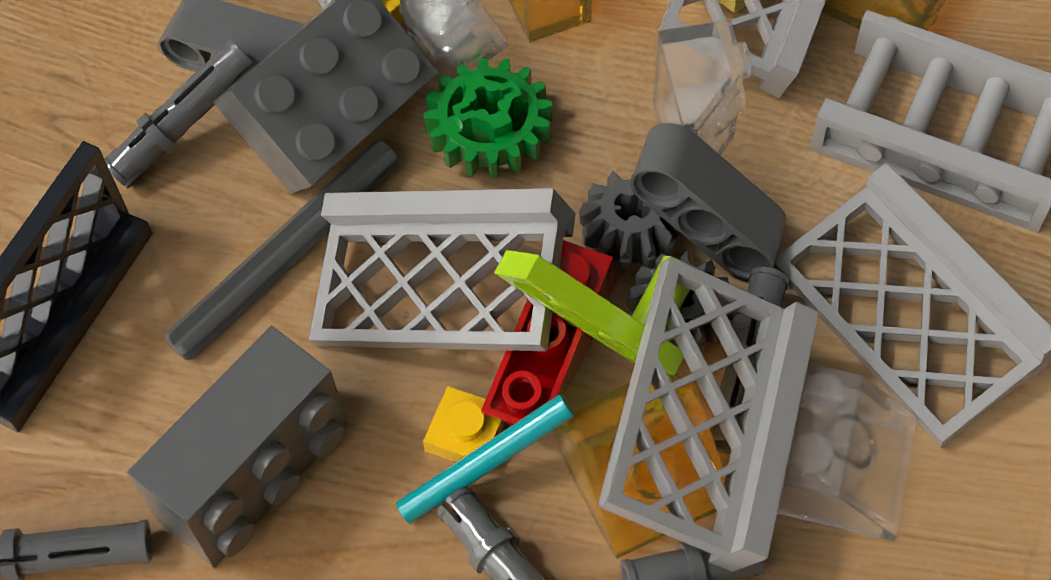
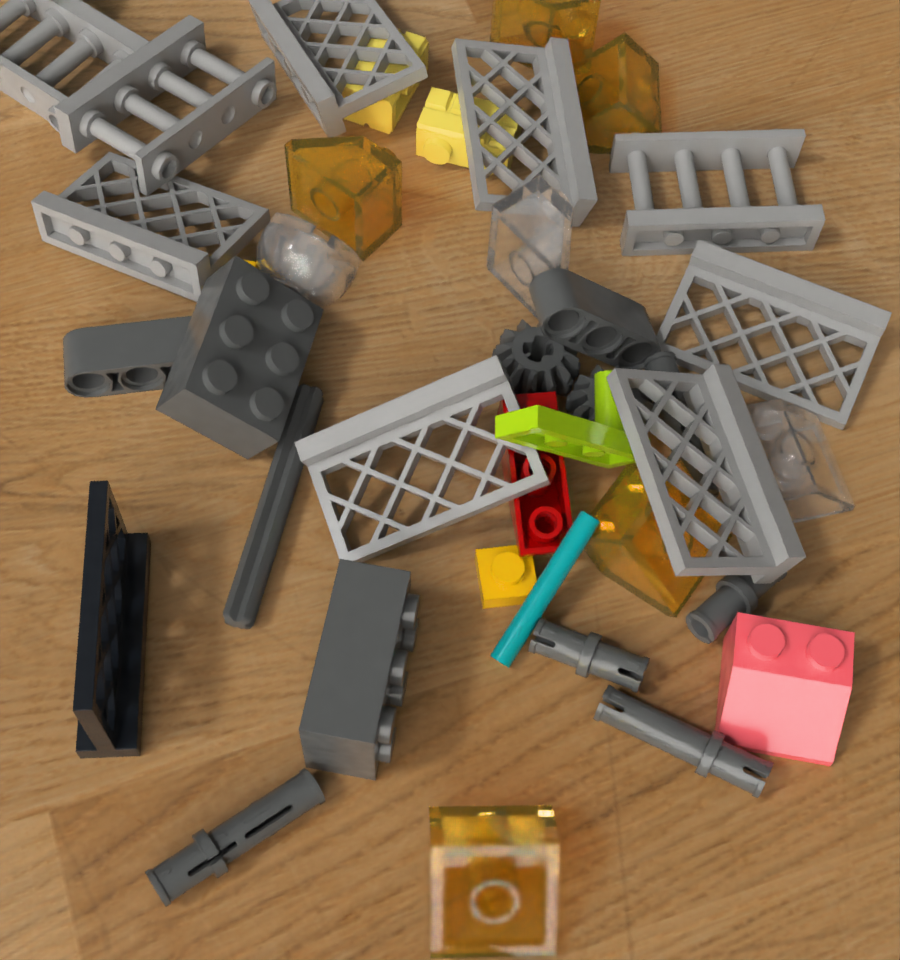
camera: 35 degrees left, 0 degrees up
dark grey pin [104,38,256,189] -> none
green gear [424,57,552,179] -> none

